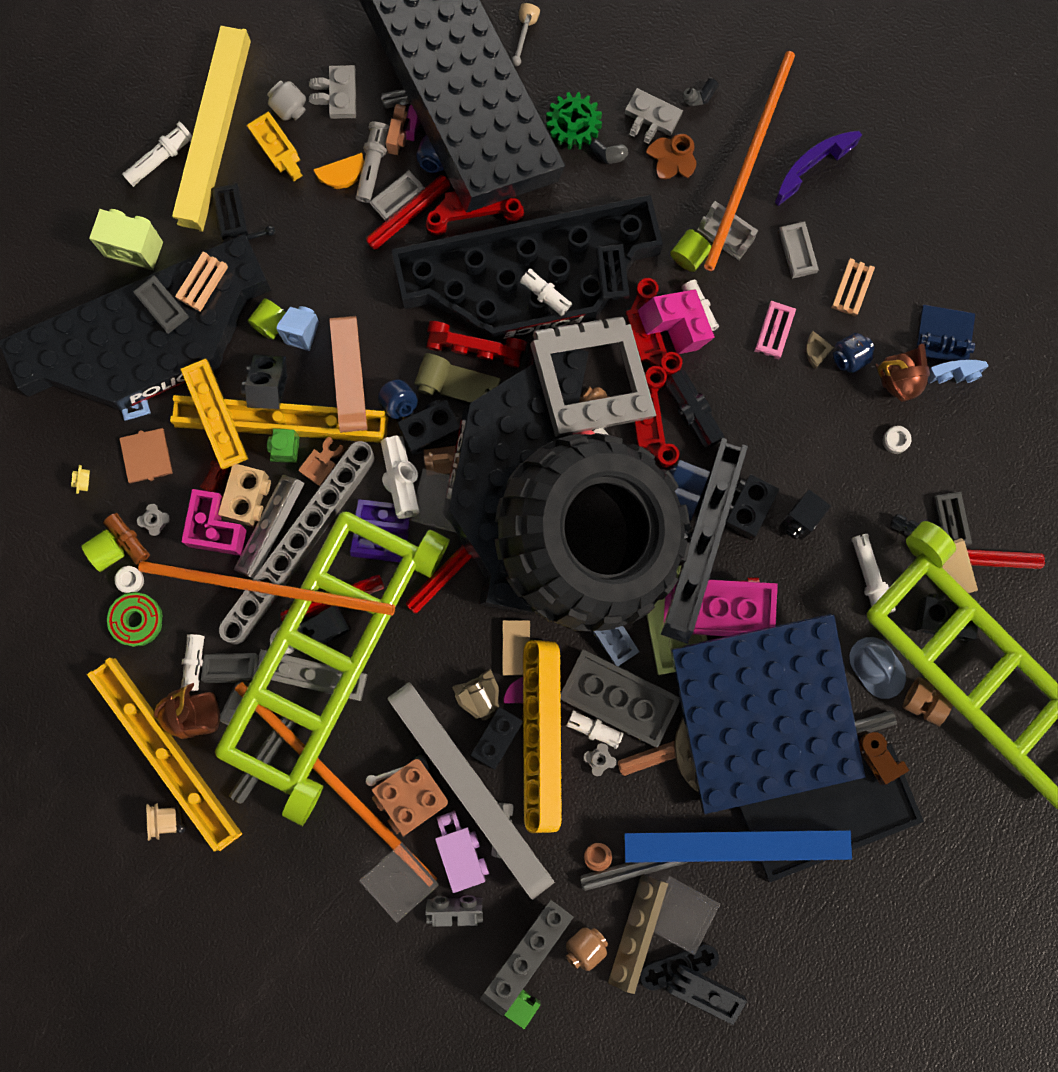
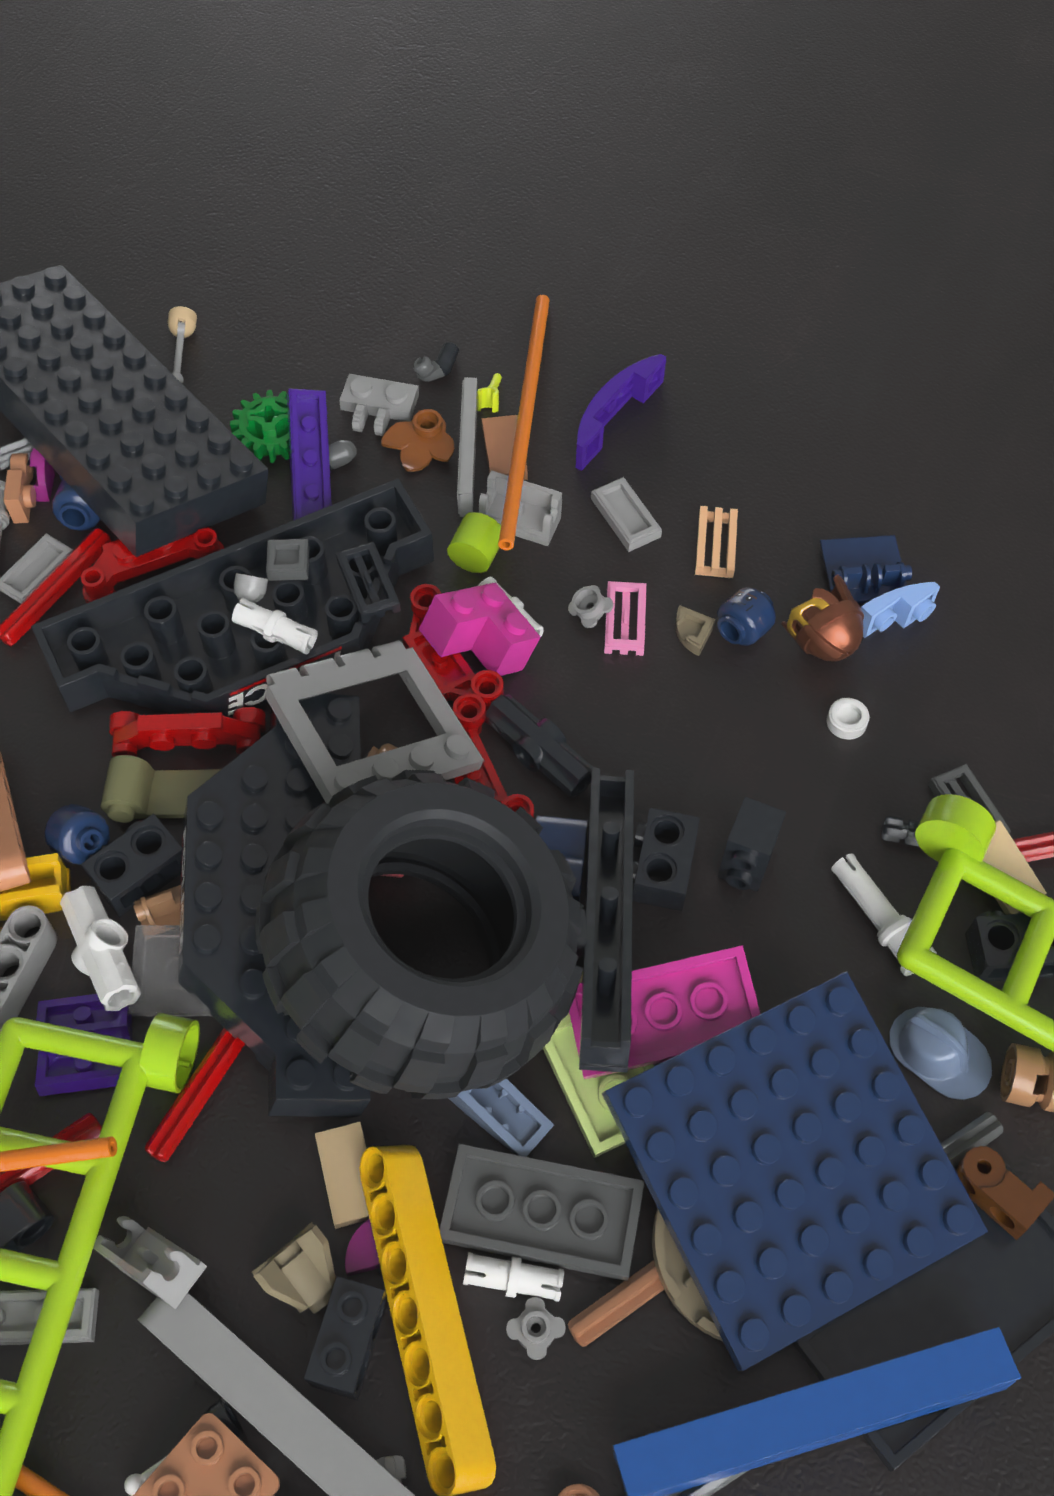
camera: 15 degrees left, 20 degrees down
none -> light grey hinge [93,1216,207,1309]
none -> light grey hinge [234,573,268,603]
none -> dark grey tile [266,539,309,581]
none -> dark purple tile [287,388,332,521]
none -> light grey tile [457,377,477,517]
none -> neon yellow hand [477,373,502,413]
none -> nougat tile [481,415,528,480]
none -> light grey plate [568,585,614,628]

